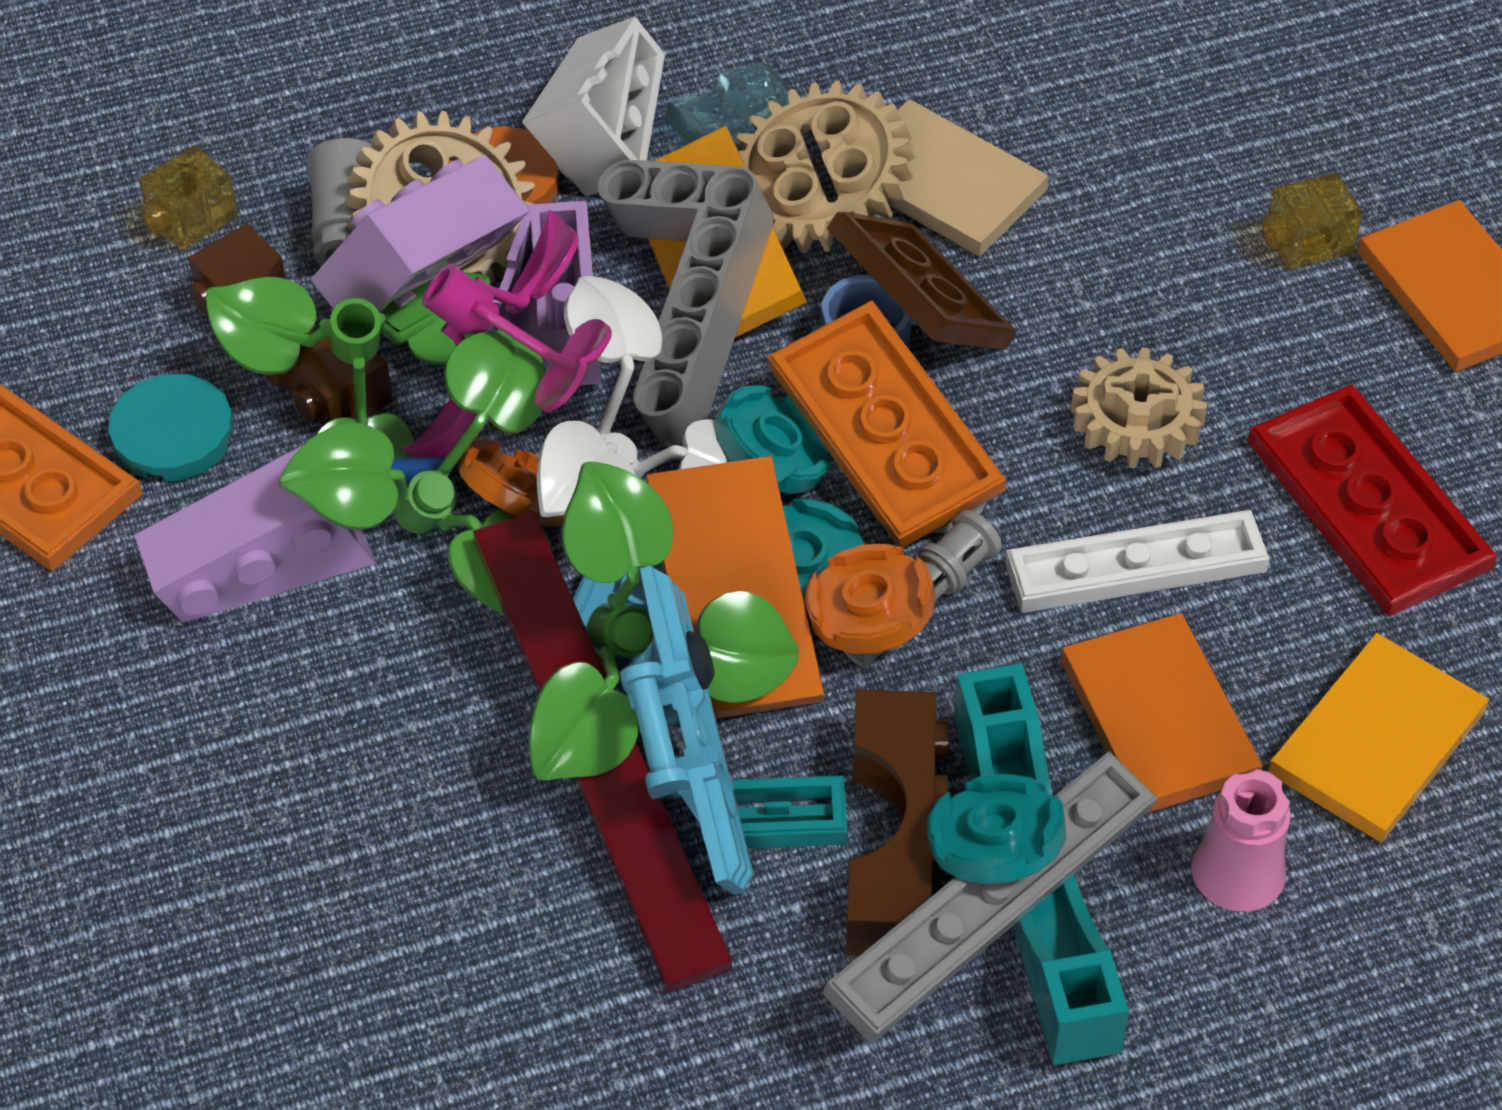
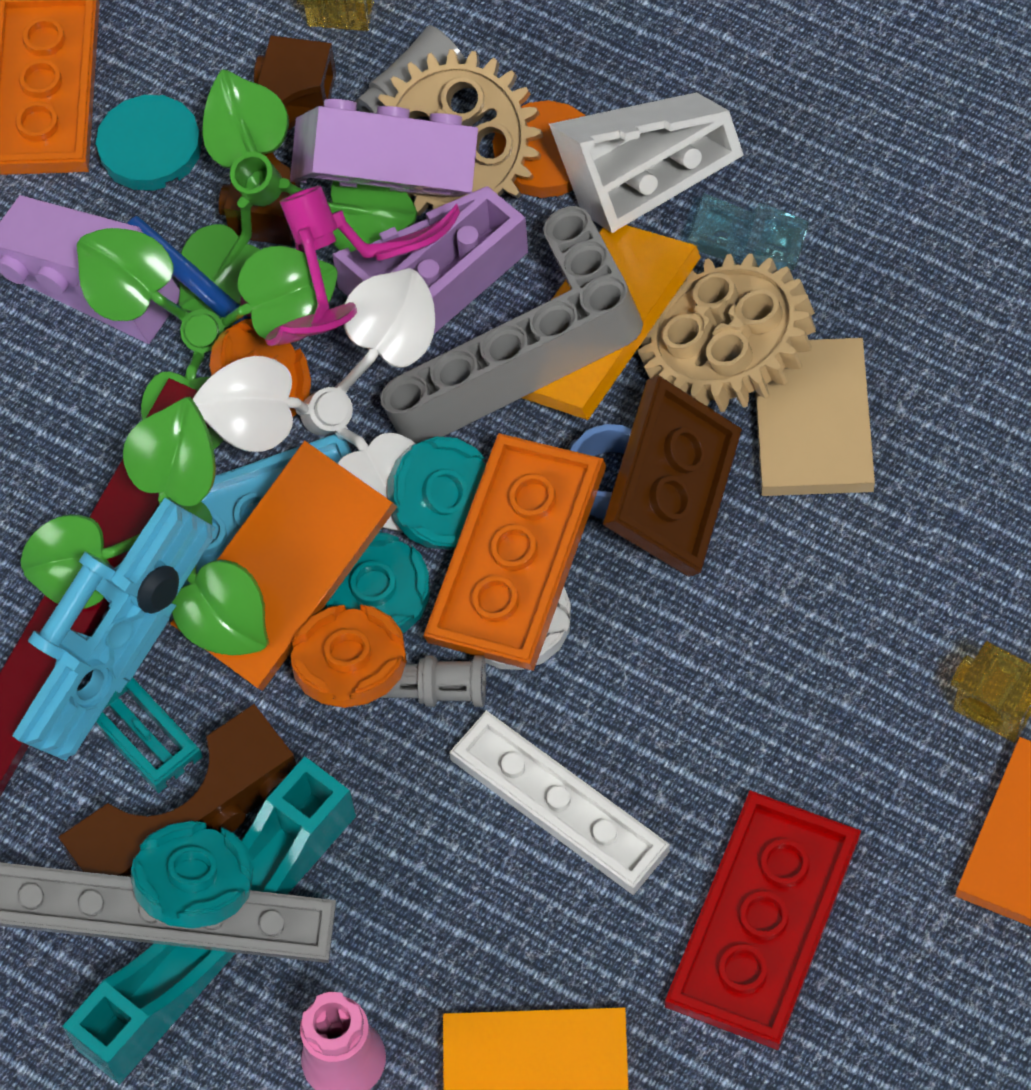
camera: 55 degrees right, 10 degrees up
orange tile [1061,613,1263,813] -> none
tan gear [1071,347,1207,469] -> none

